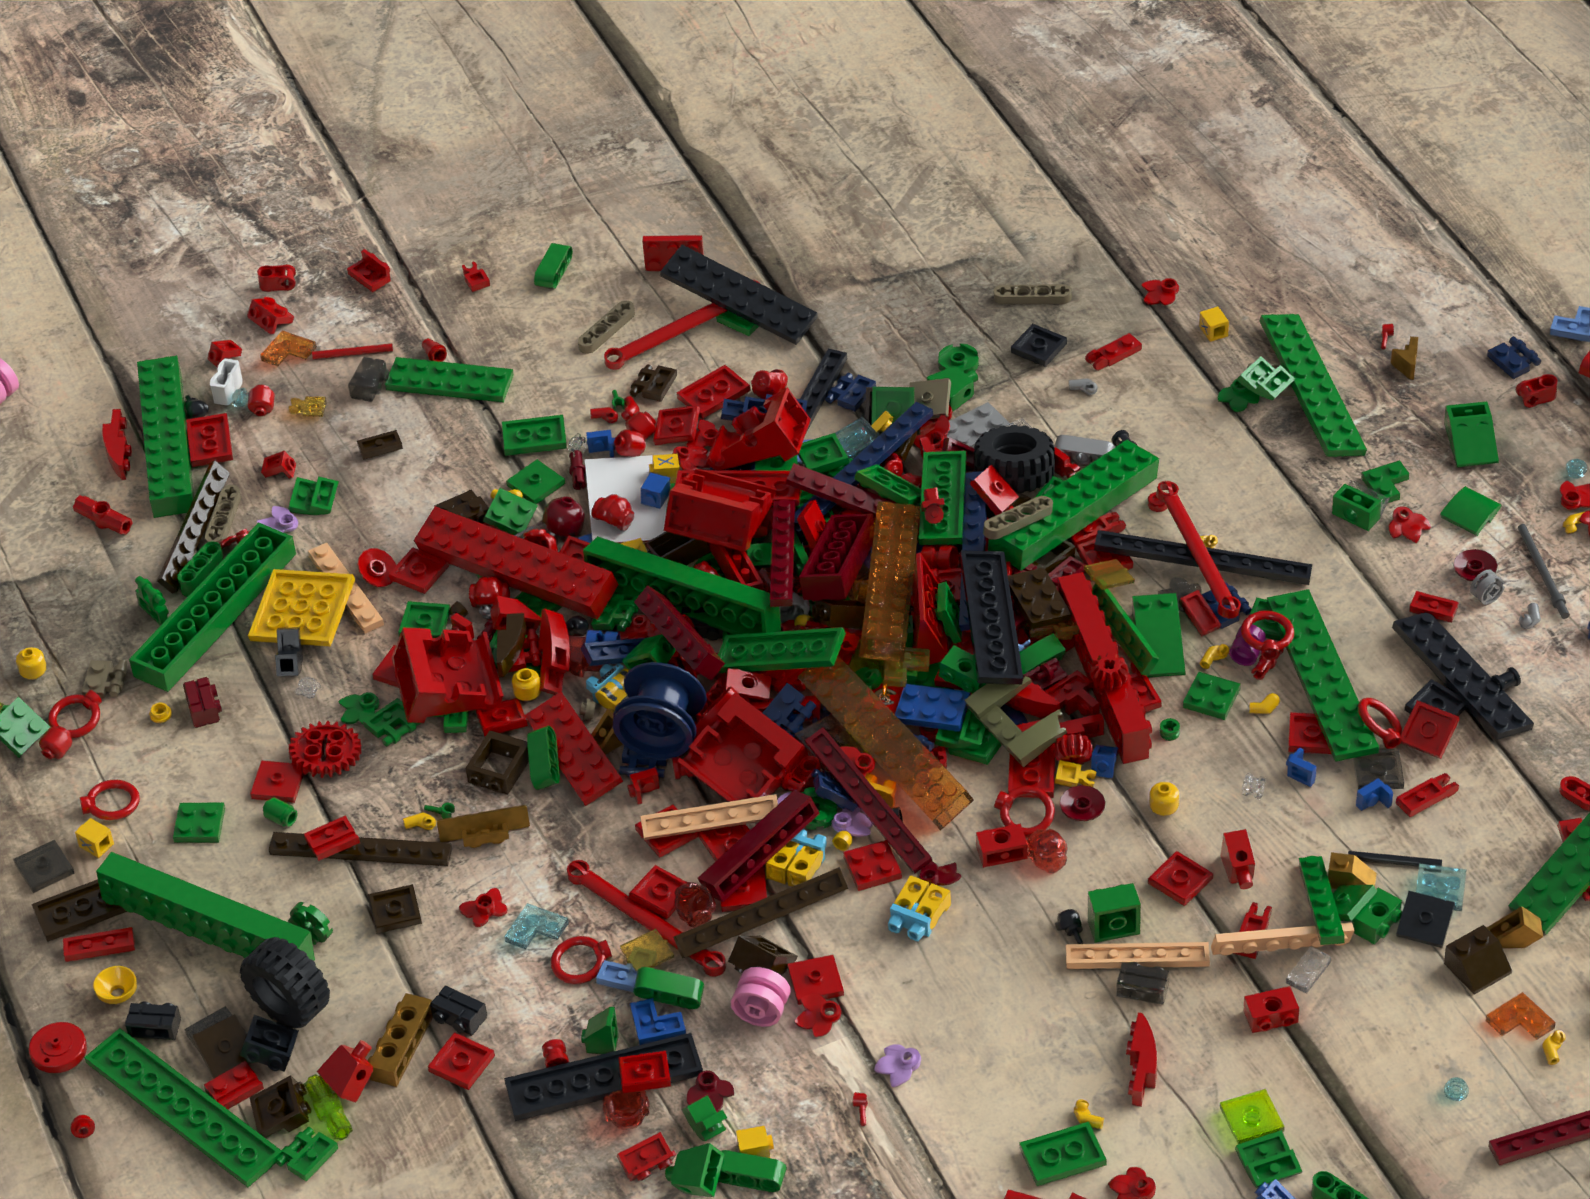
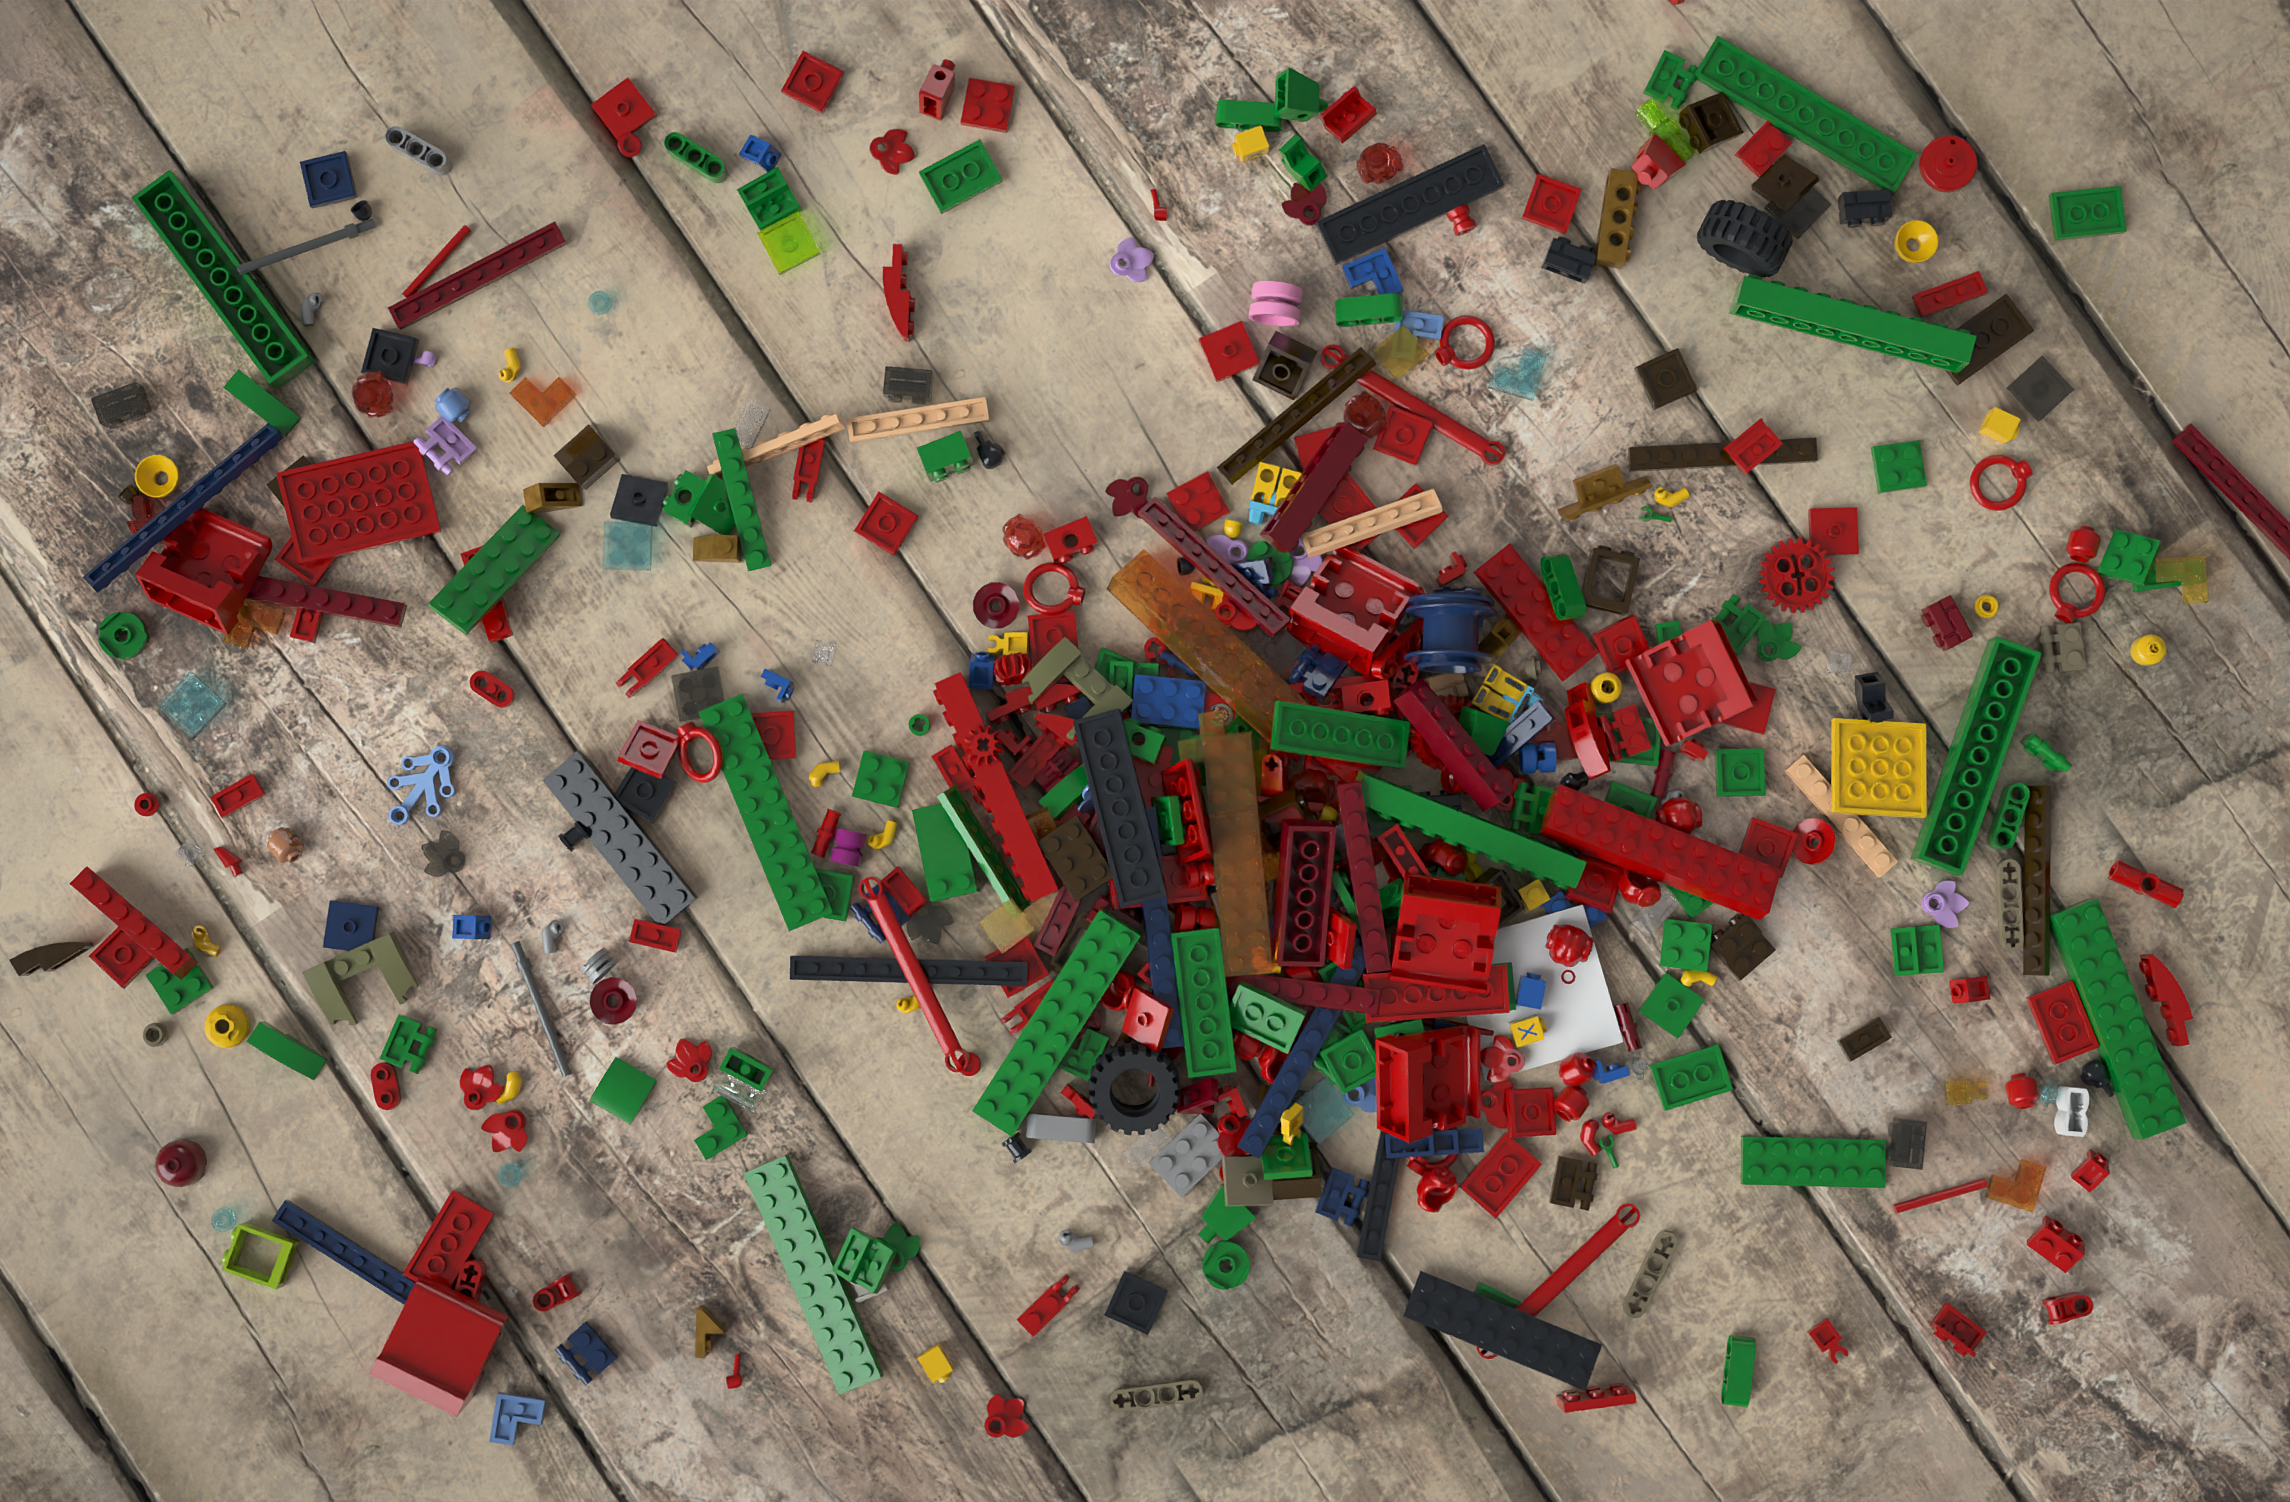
camera: 160 degrees right, 40 degrees up
red plate [70,1115,95,1138] -> none
red plate [220,528,250,549] -> none
black plate [239,1015,299,1072] -> none
green brick [263,797,298,827] -> none
green plate [288,902,333,945] -> none
red cone [422,338,447,362] -> none
dark brown hinge [450,601,469,617] -> none
red animal [459,888,508,927] -> none
red slope [490,596,541,635] -> none
dark brown slope [497,613,526,678] -> none
dark red cylinder [541,497,585,536] -> none
green slope [581,1007,619,1054] -> none
red plate [618,1051,671,1093] -> none
red plate [795,994,841,1037] -> none
hips [888,875,951,942] -> none
red hips [921,488,945,524] -> none
dark tan beam [983,496,1053,539] -> none
yellow arm [1074,1099,1104,1130] -> none
yellow head [1149,782,1179,816] -> none
red torso [1220,829,1255,890] -> none
red piece [1241,611,1294,660] -> none
red brick [1243,986,1299,1033] -> none
black bar [1348,851,1442,869] -> none
green slope [1444,401,1499,467] -> none

